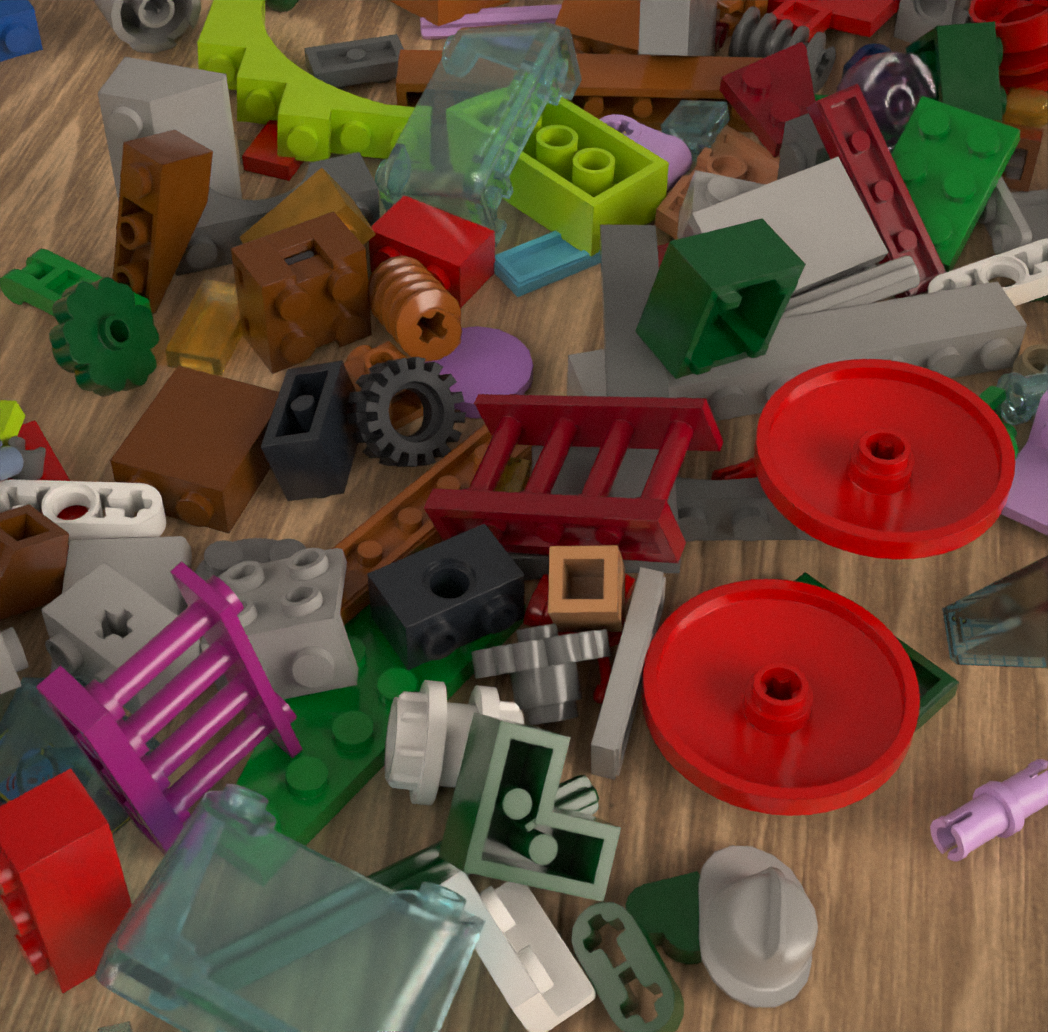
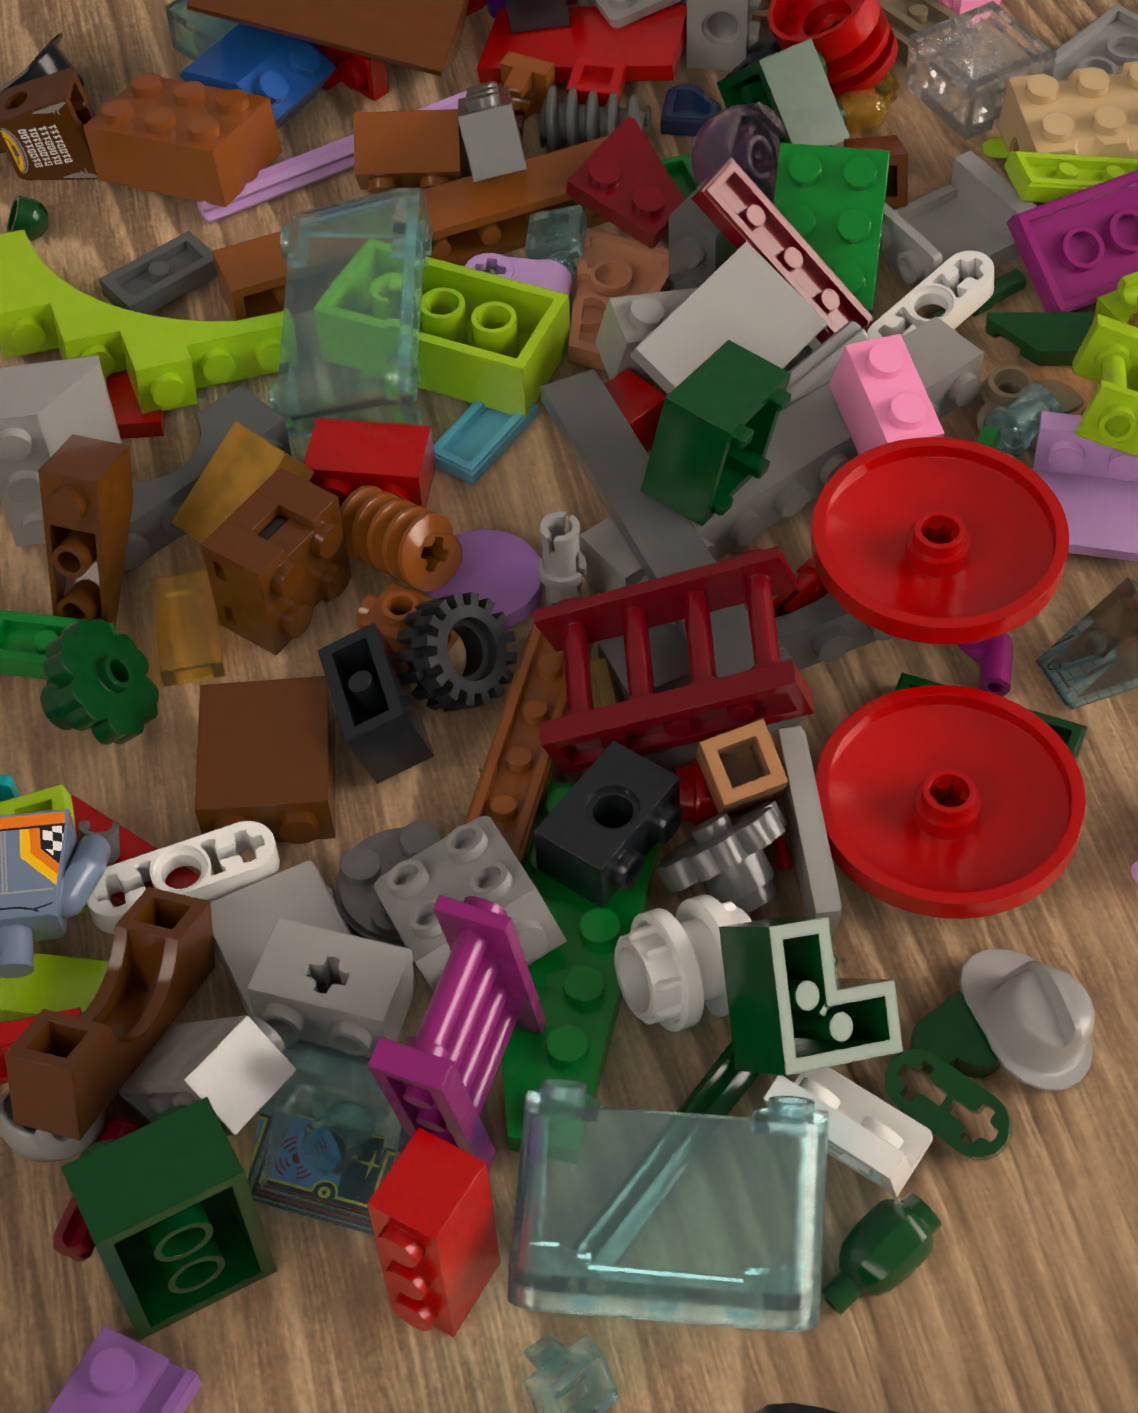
camera: 20 degrees left, 5 degrees up
none -> light grey pin [537,511,587,608]
none -> bright pink brick [829,334,945,455]
none -> magenta arm [957,633,1014,696]

